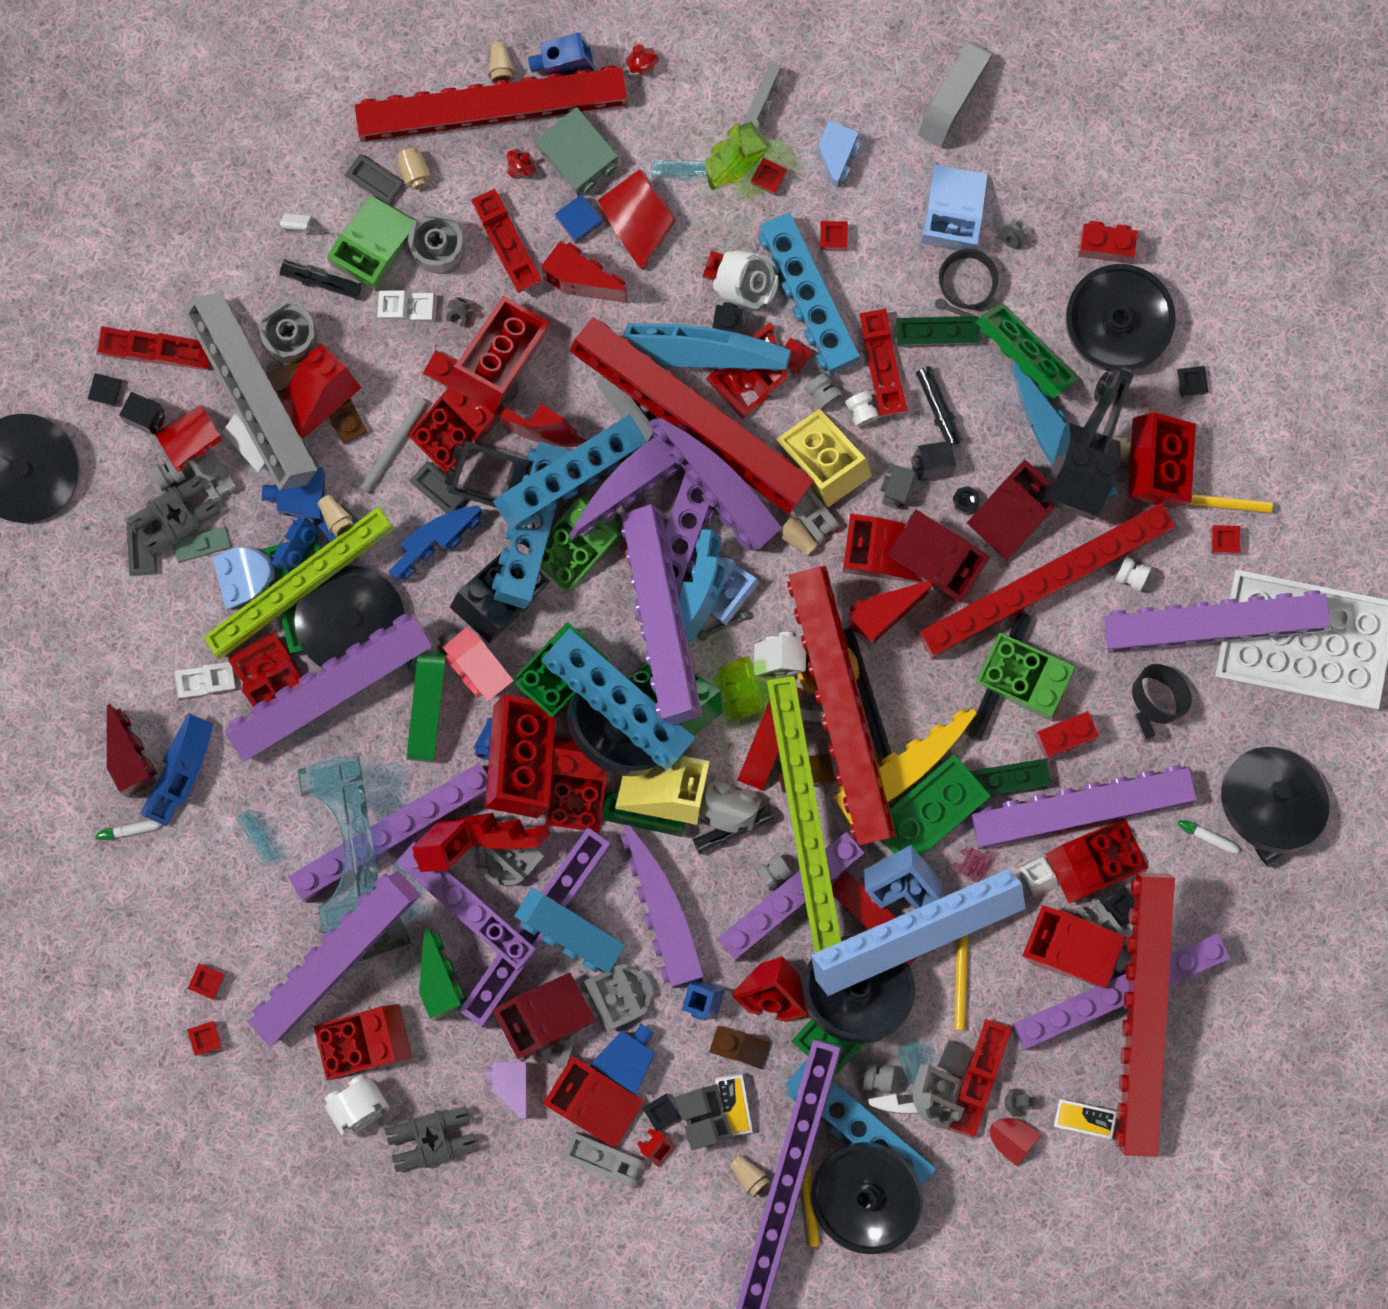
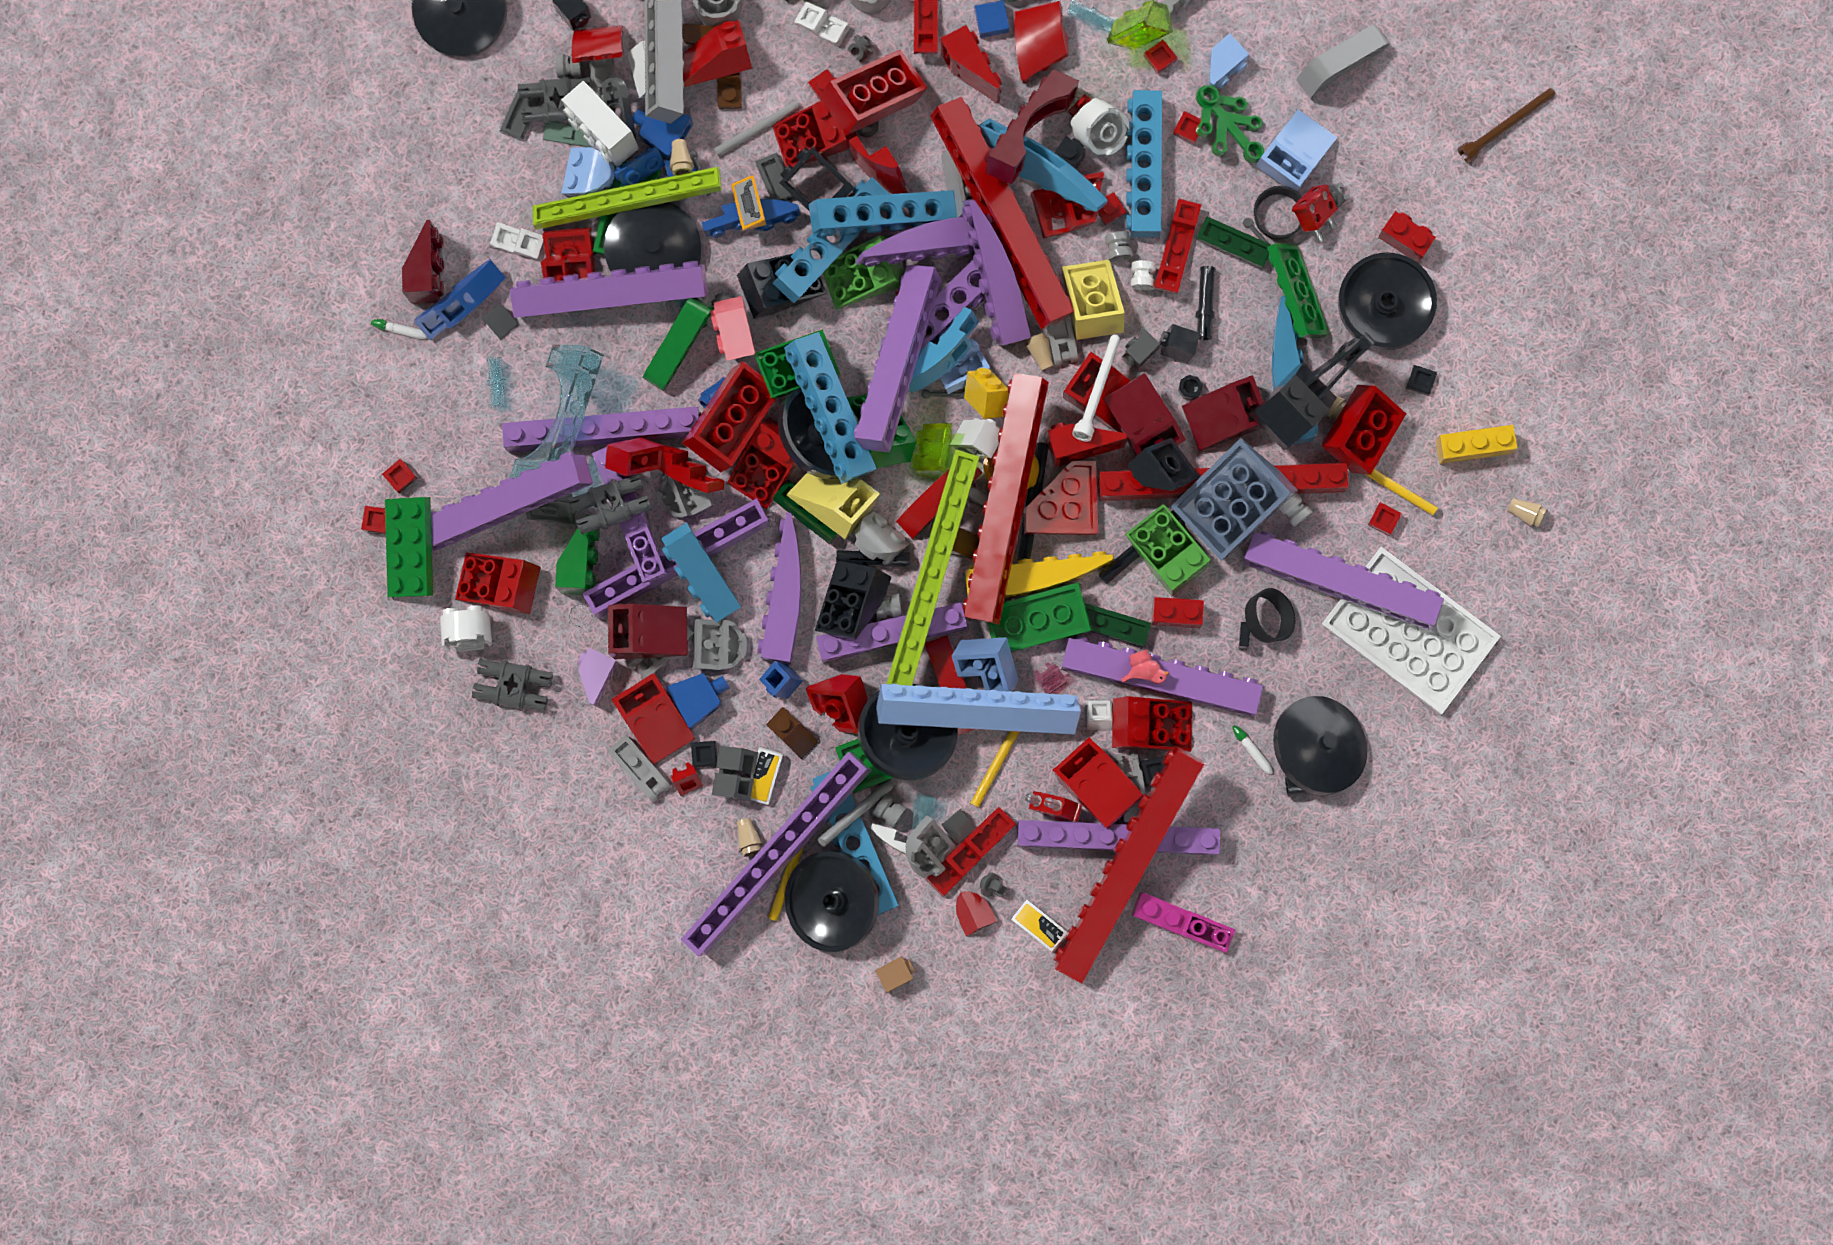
camera: 30 degrees right, 0 degrees up
none -> green plate [385,497,433,597]
none -> dark grey slope [482,303,518,340]
none -> white piece [561,81,639,167]
none -> dark grey pin [568,474,652,535]
none -> dark grey beam [602,77,636,141]
none -> slope [731,175,766,231]
none -> black slope [815,561,891,640]
none -> light grey bar [818,781,893,846]
none -> medium nougat brick [875,956,916,993]
none -> yellow brick [964,368,1009,419]
none -> dark red arch [985,69,1079,185]
none -> plate [1023,461,1098,535]
none -> red piece [1024,791,1082,822]
none -> white piece [1072,335,1120,442]
none -> coral animal [1121,649,1169,684]
none -> black slope [1127,438,1200,491]
none -> dark pink slope [1131,892,1236,953]
none -> sand blue slope [1171,438,1298,561]
none -> green plant [1196,85,1264,163]
none -> red piece [1292,184,1338,243]
none -> yellow brick [1435,425,1517,464]
none -> reddish brown piece [1457,88,1555,164]
none -> tan cone [1508,498,1547,527]

